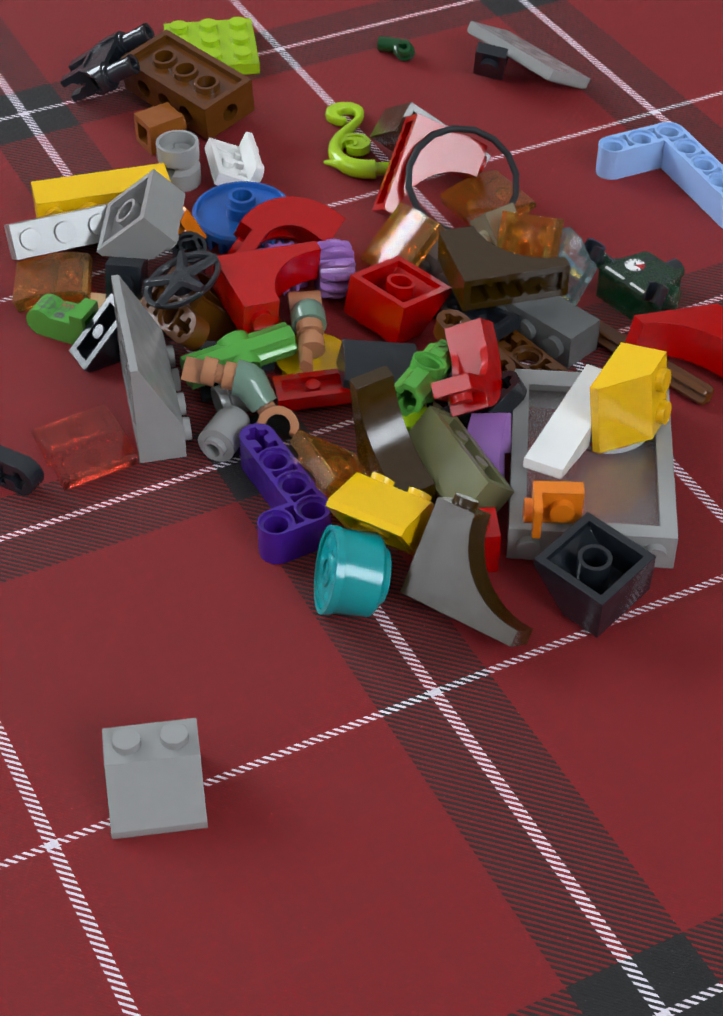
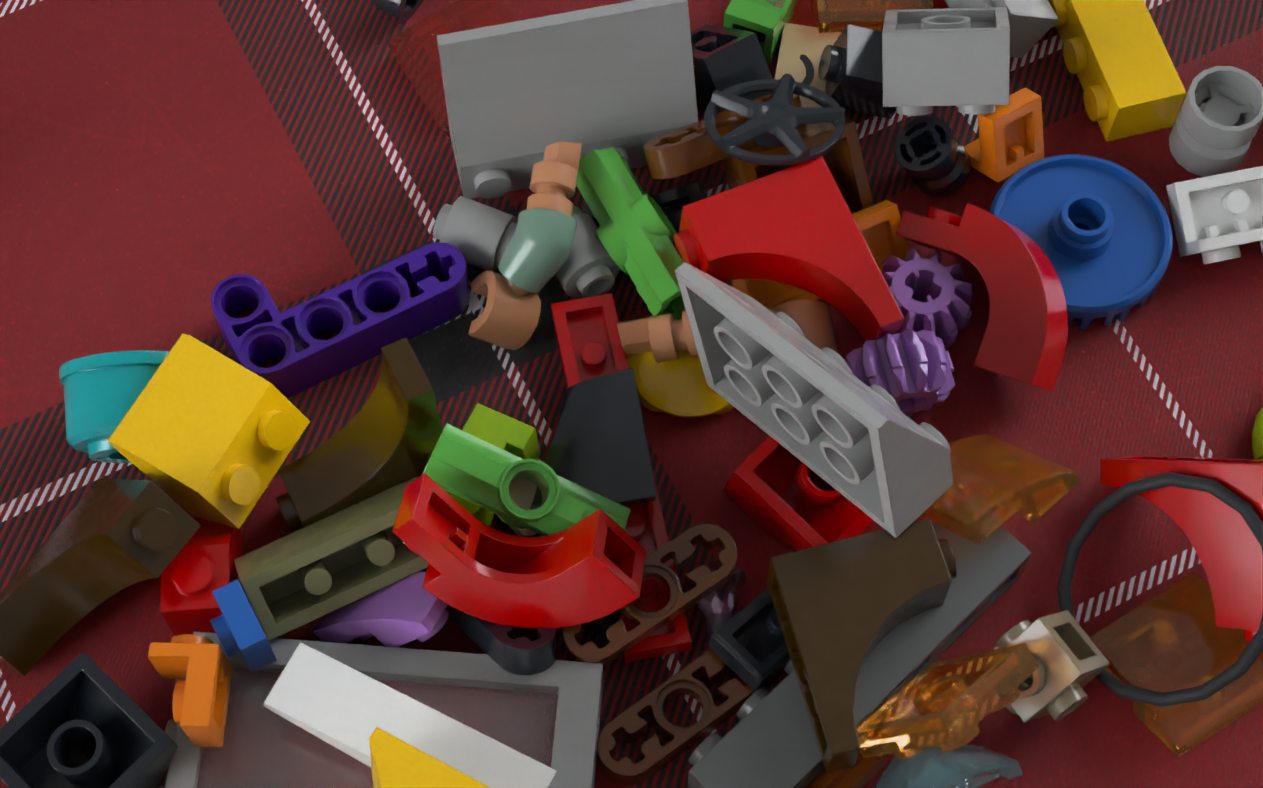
camera: 90 degrees right, 20 degrees up
clear orange plate [289,430,371,497] -> none
none -> blue plate [210,579,277,673]
none -> light grey slope [675,262,953,538]

